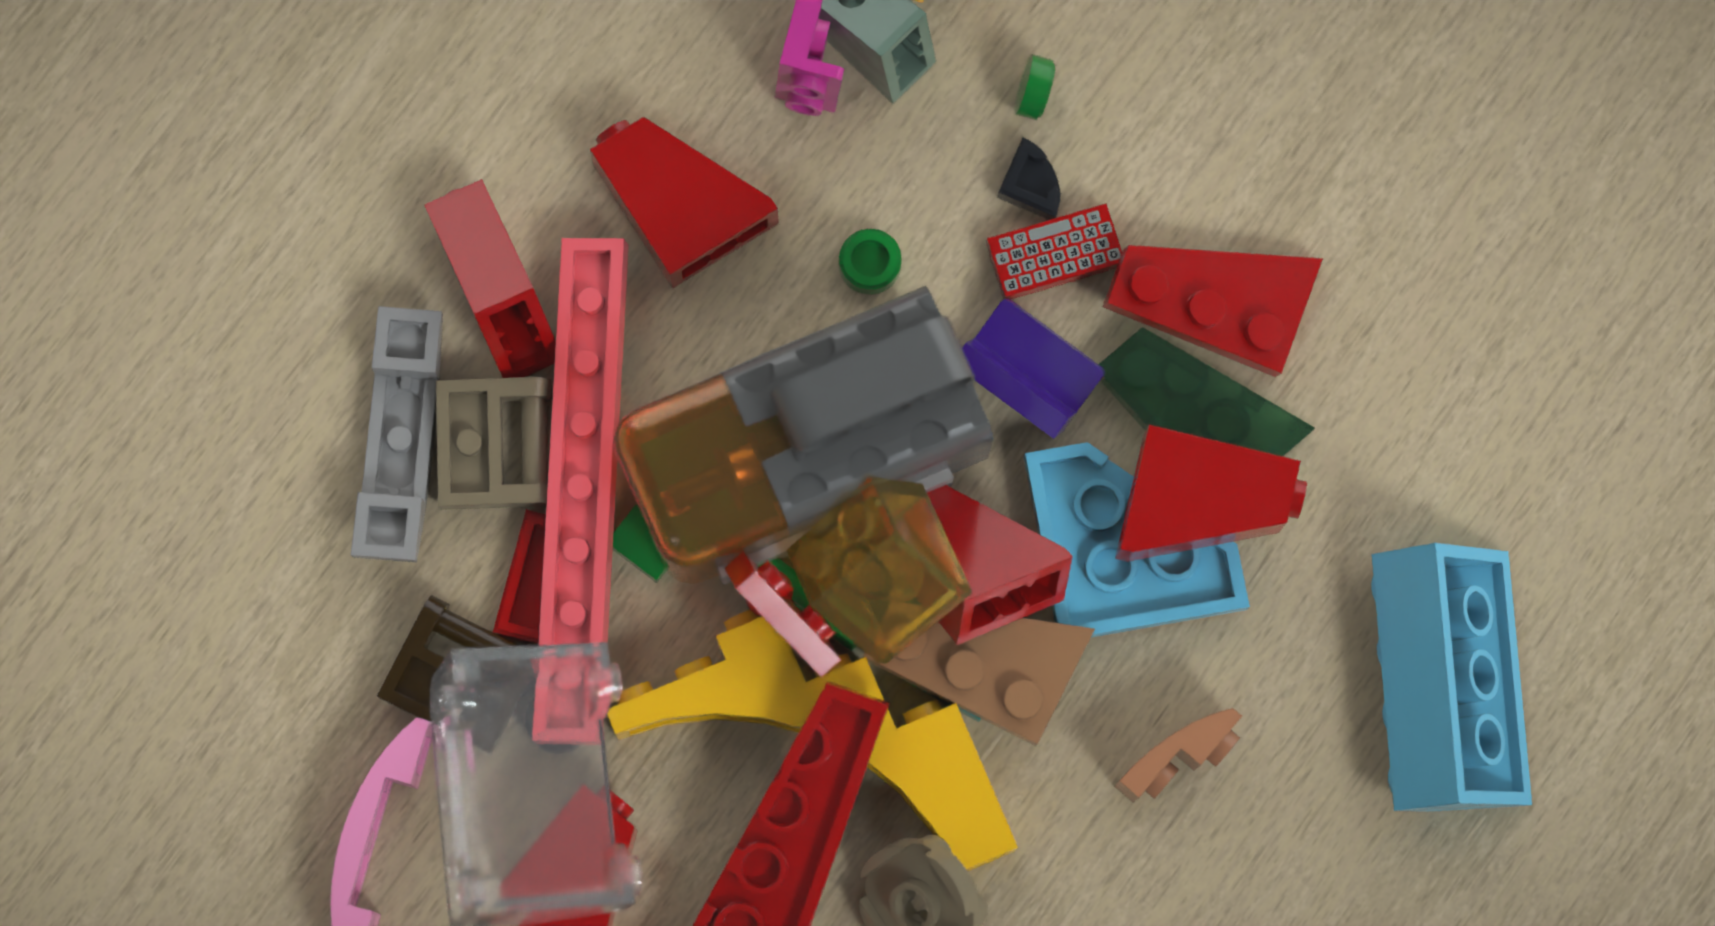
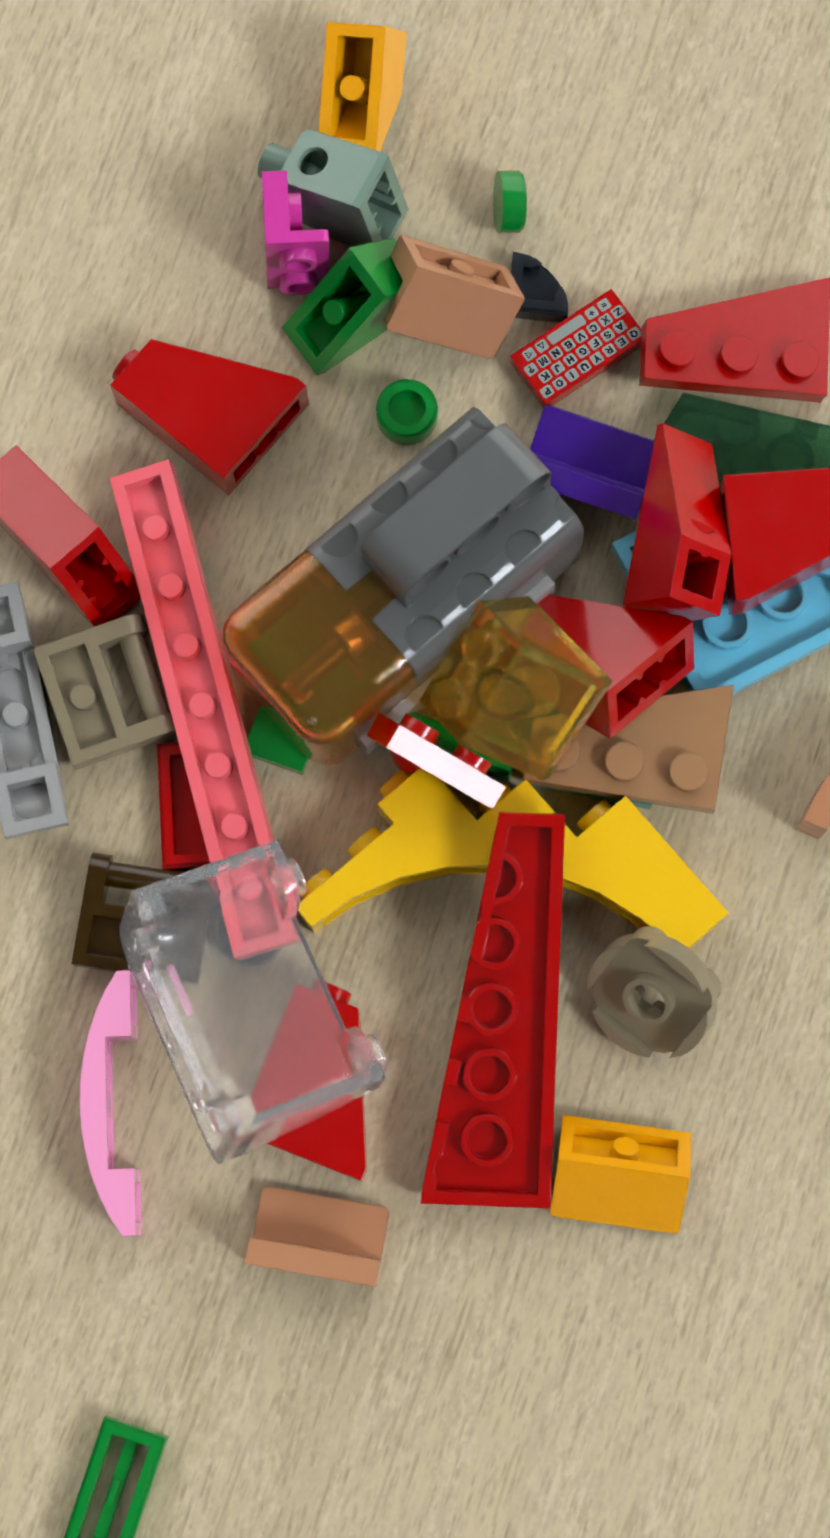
camera: 10 degrees left, 0 degrees up
none -> green slope [282,238,403,375]
none -> nougat panel [384,235,525,359]
none -> red slope [623,423,732,621]

